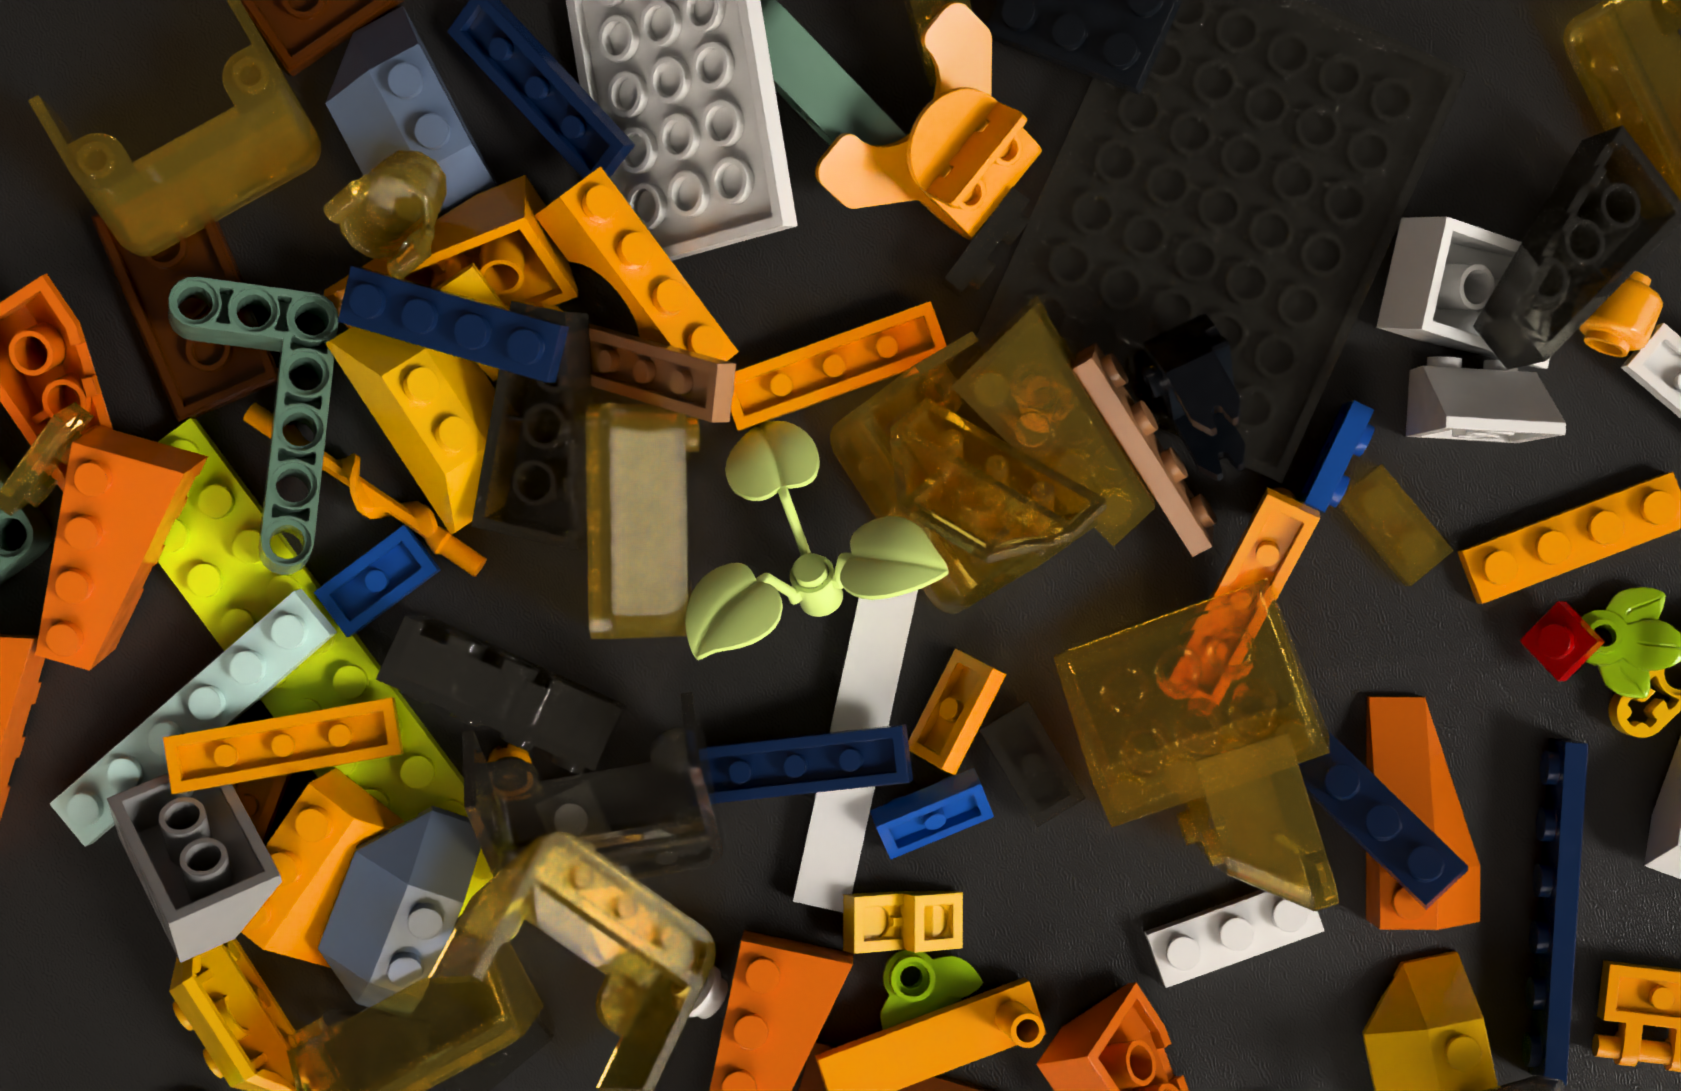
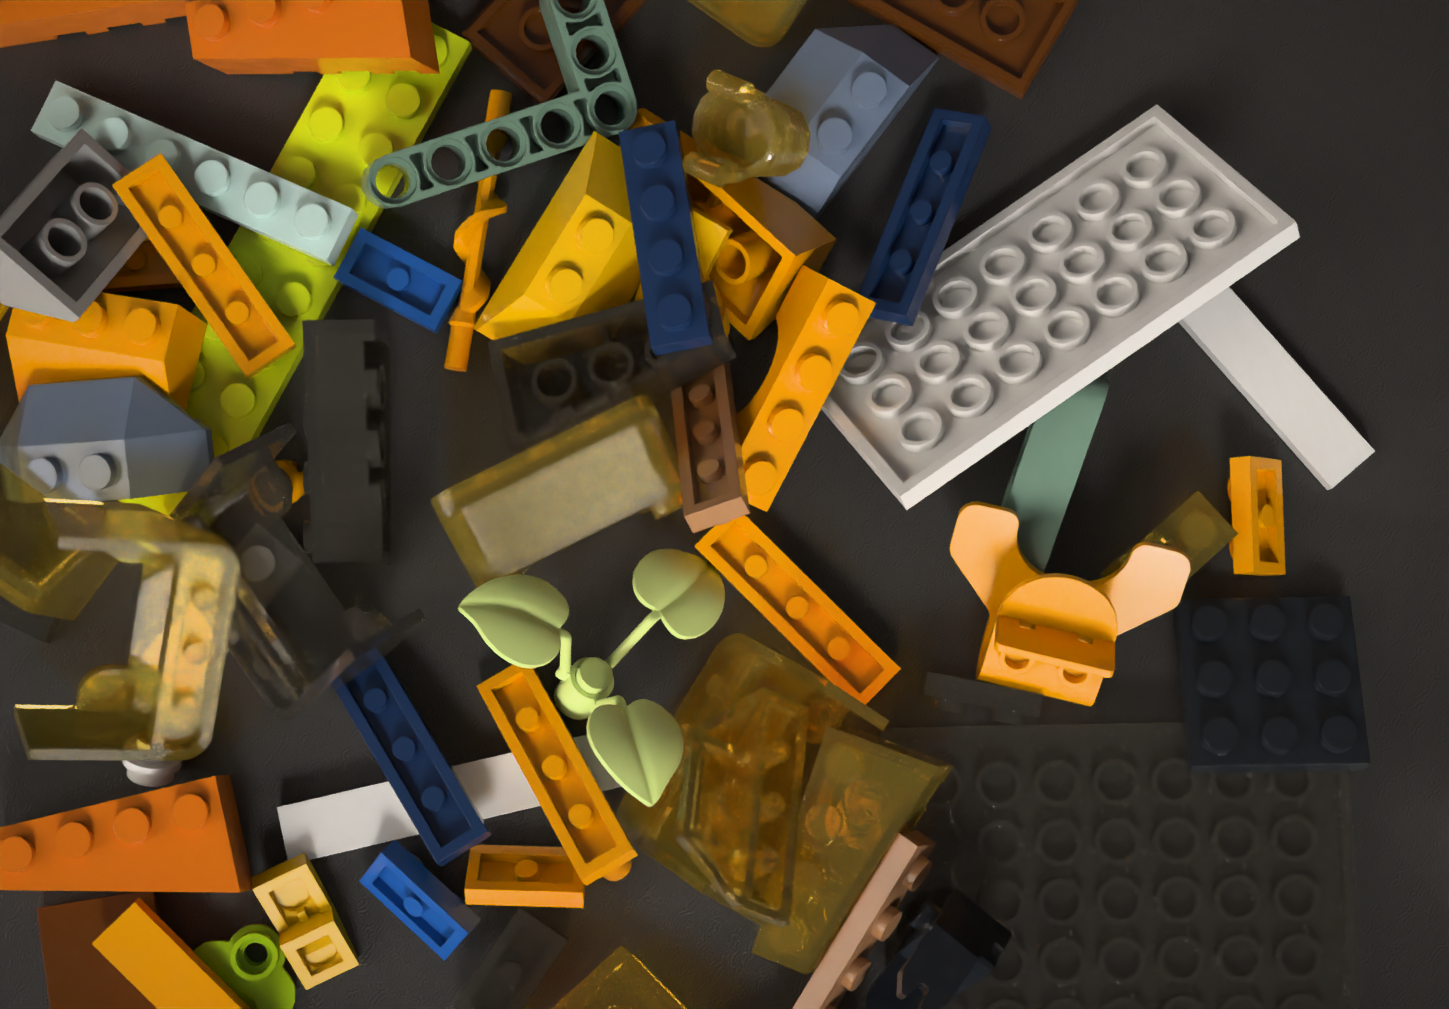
camera: 70 degrees right, 5 degrees down
none -> light orange piece [476,664,638,886]

